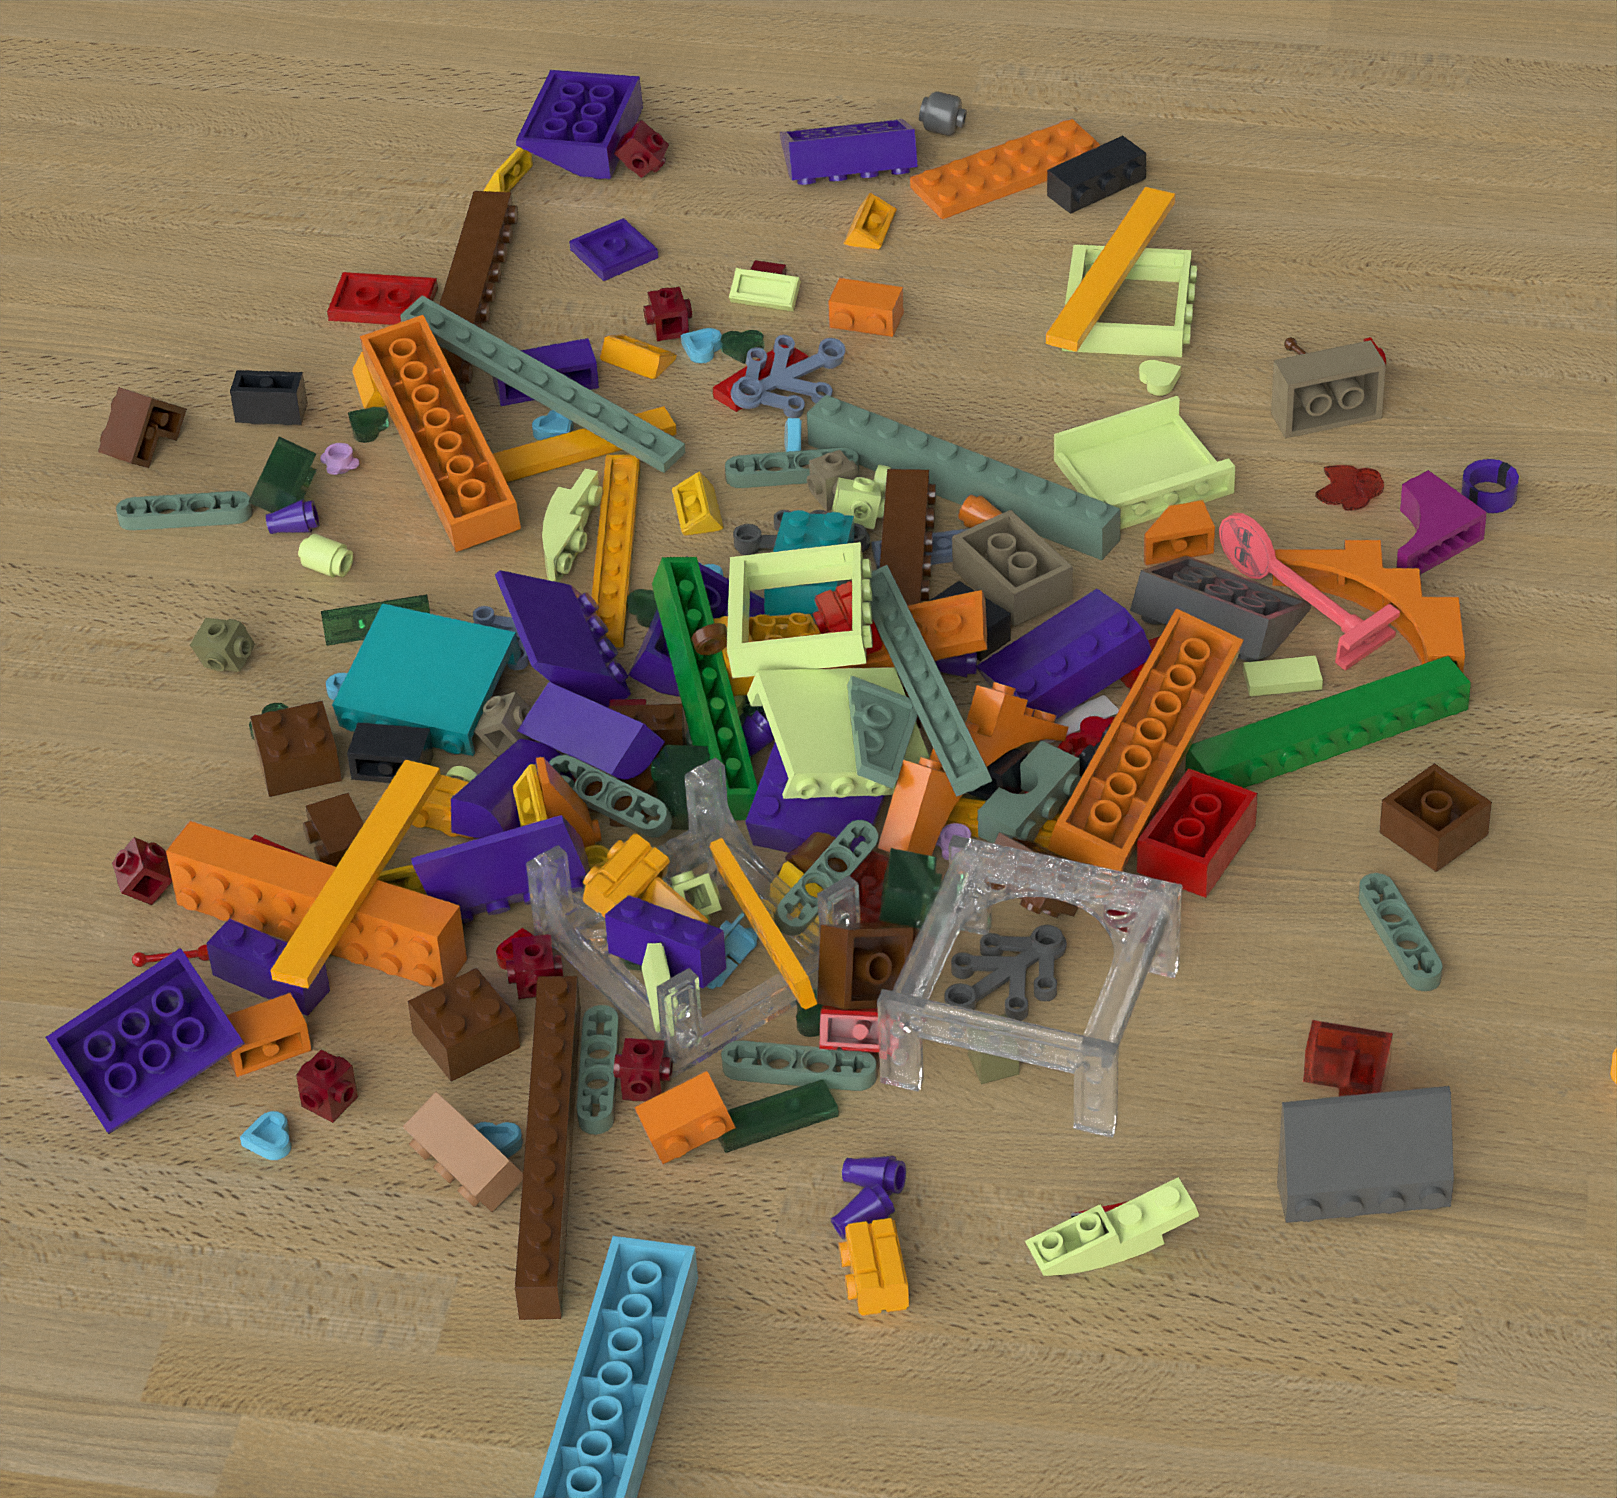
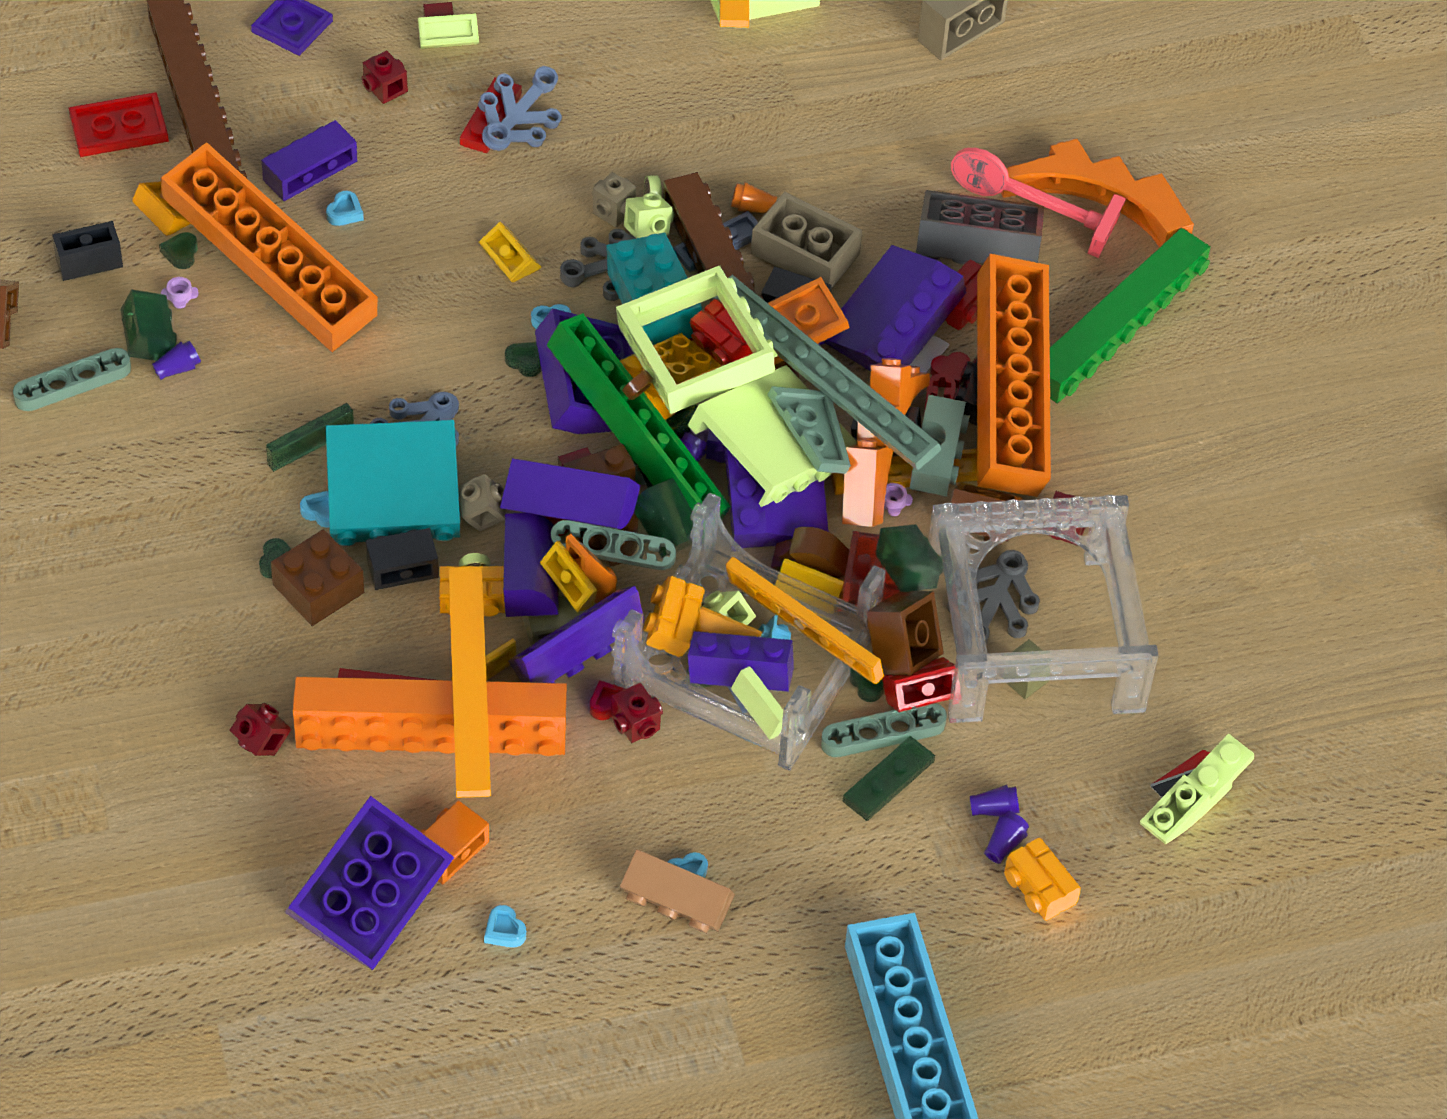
camera: 30 degrees left, 10 degrees up
red hinge [132,945,209,967] -> none
olive brick [190,618,255,672] -> none
dark purple brick [206,918,330,1016] -> none
dark red brick [296,1049,358,1123] -> none
yellowish green brick [298,533,353,577] -> none
reddish brown brick [303,793,364,867] -> none
sand green plate [401,295,685,473] -> none
reddish brown brick [408,968,520,1082] -> none
light orange tile [493,406,677,482] -> none
dark purple slope [494,570,631,708] -> none
reddish brown brick [515,976,581,1320] -> none
yellowish green slope [542,468,603,582] -> none
sand green beam [576,1005,620,1135] -> none
light orange tile [591,455,641,647] -> none
light orange slope [600,334,677,379] -> none
dark red brick [613,1038,673,1102] -> none
orange brick [634,1071,736,1164] -> none
medium azure tile [681,328,722,363] -> none
clear green tile [720,330,764,364] -> none
sand green beam [725,448,859,488] -> none
sand green beam [774,820,878,936] -> none
medium azure tile [784,418,801,452] -> none
sand green brick [807,395,1121,560] -> none
orange brick [828,278,904,337] -> none
yellowish green panel [1054,396,1235,530] -> none
red brick [1137,768,1258,898] -> none
yellowish green tile [1139,360,1181,396] -> none
orange slope [1144,500,1215,565] -> none
yellowish green tile [1243,655,1323,696] -> none
dark grey slope [1277,1086,1454,1223] -> none
clear red brick [1303,1020,1393,1097] -> none
clear red plate [1315,465,1384,511] -> none
sand green beam [1358,873,1443,992] -> none
reddish brown brick [1379,763,1492,872] -> none
magenta arch [1396,470,1487,575] -> none
dark purple piece [1461,459,1519,514] -> none

